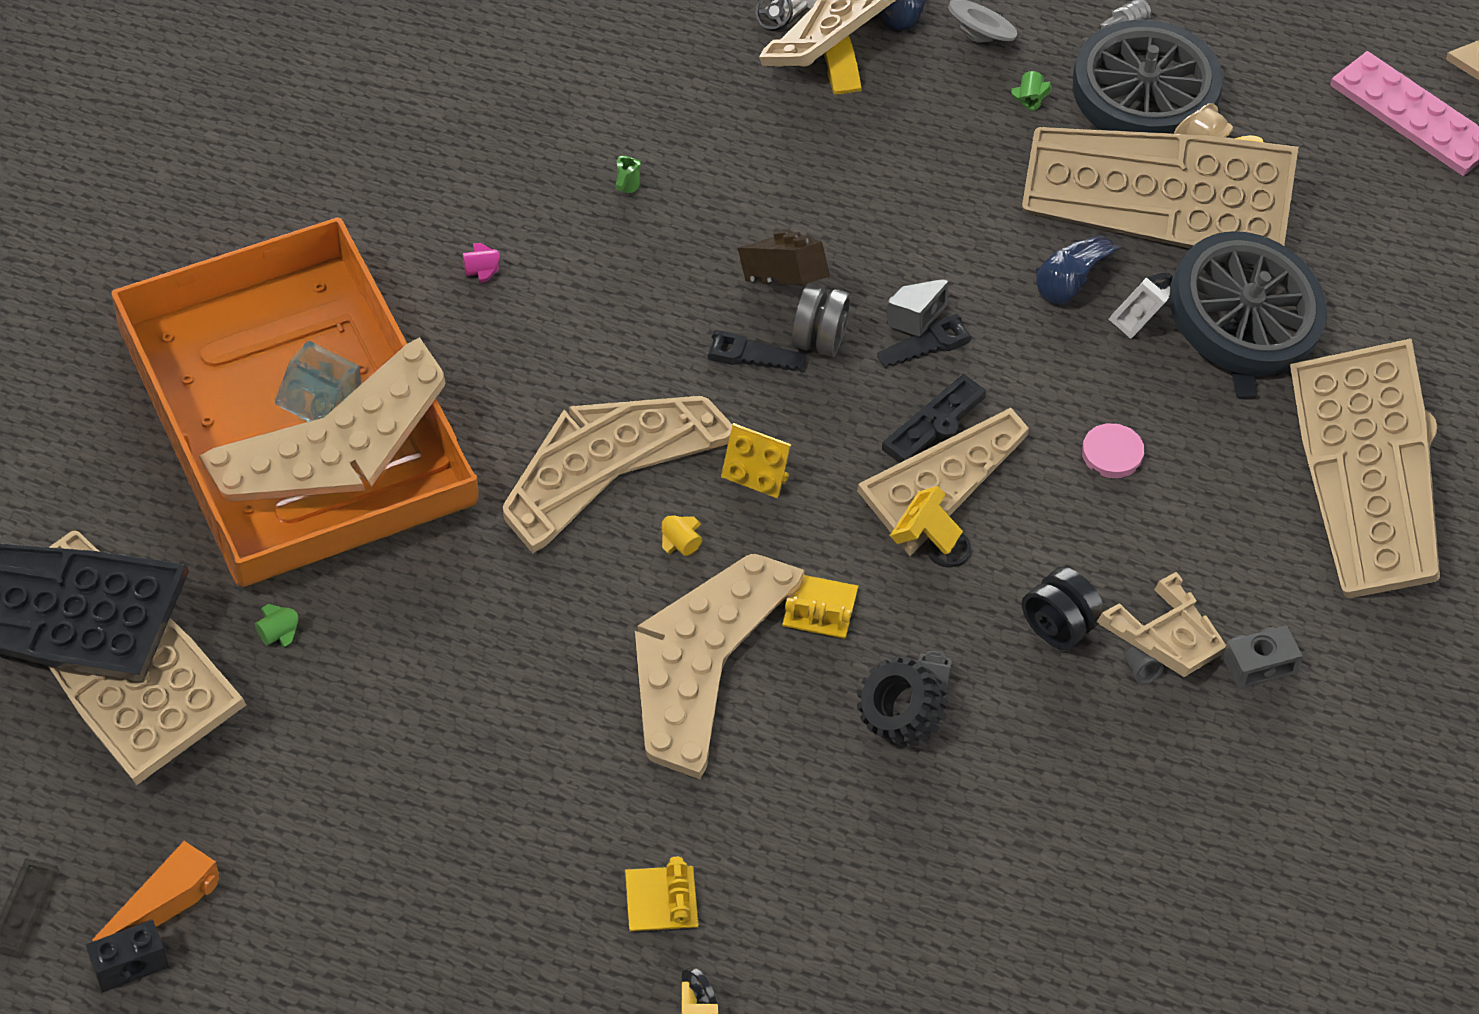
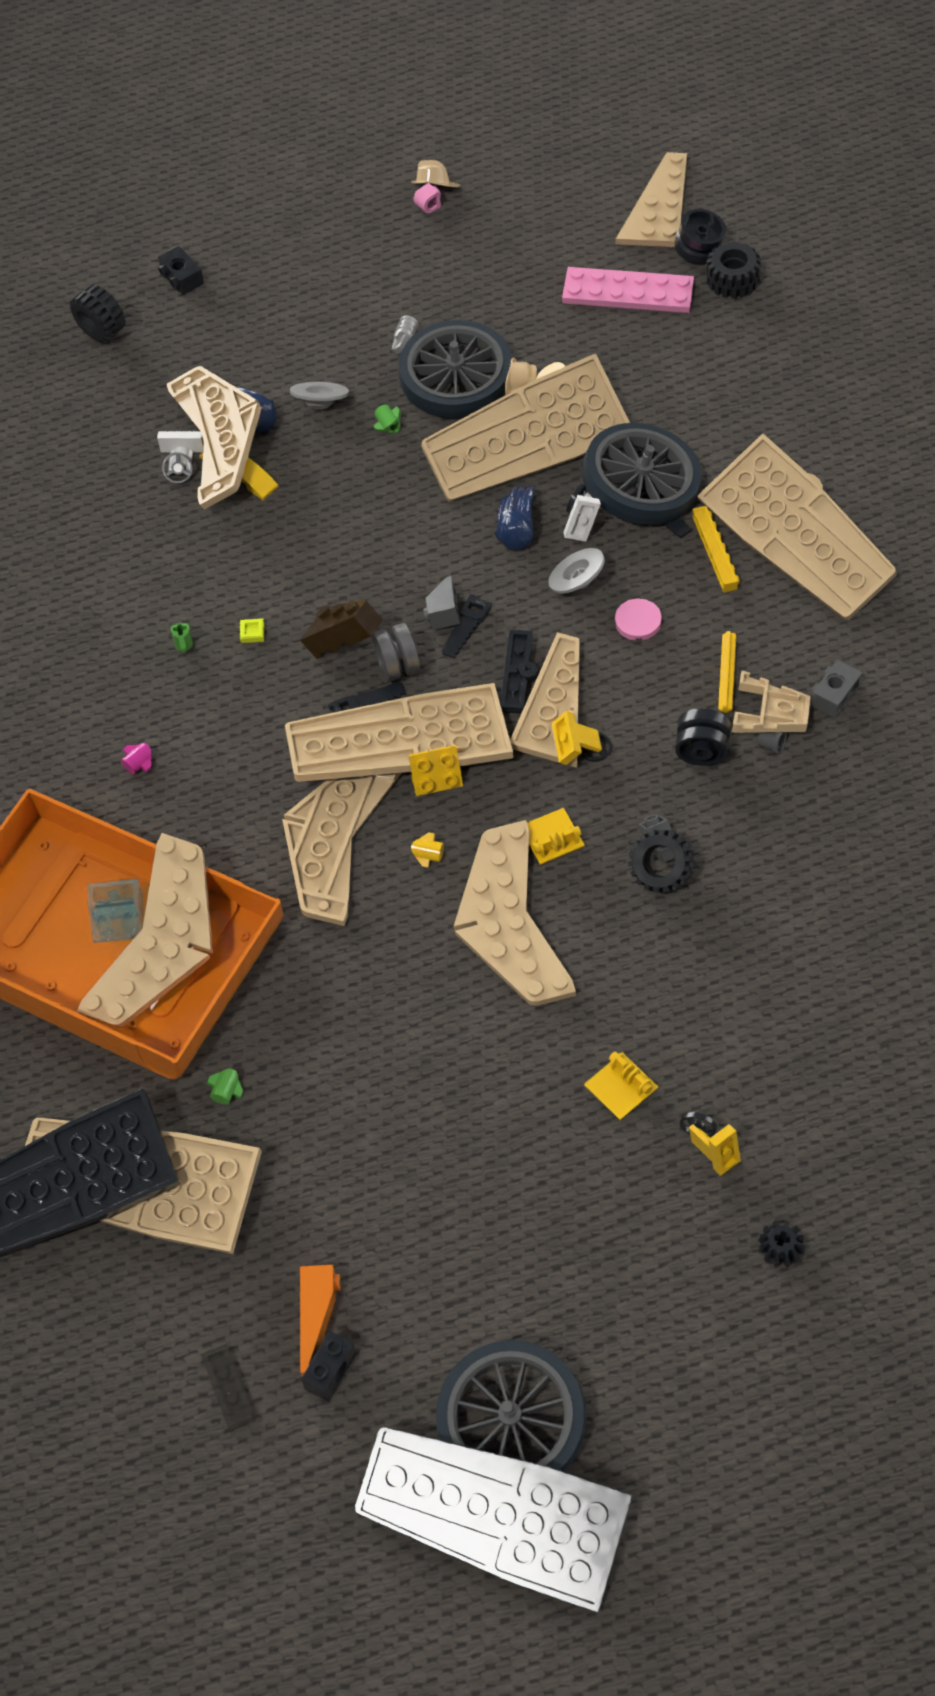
camera: 30 degrees left, 5 degrees up
none -> neon yellow tile [240,619,264,643]
none -> tan wing [285,683,513,782]
none -> light grey hat [548,548,605,594]
none -> yellow piece [692,506,740,593]
none -> yellow axle [718,631,736,713]

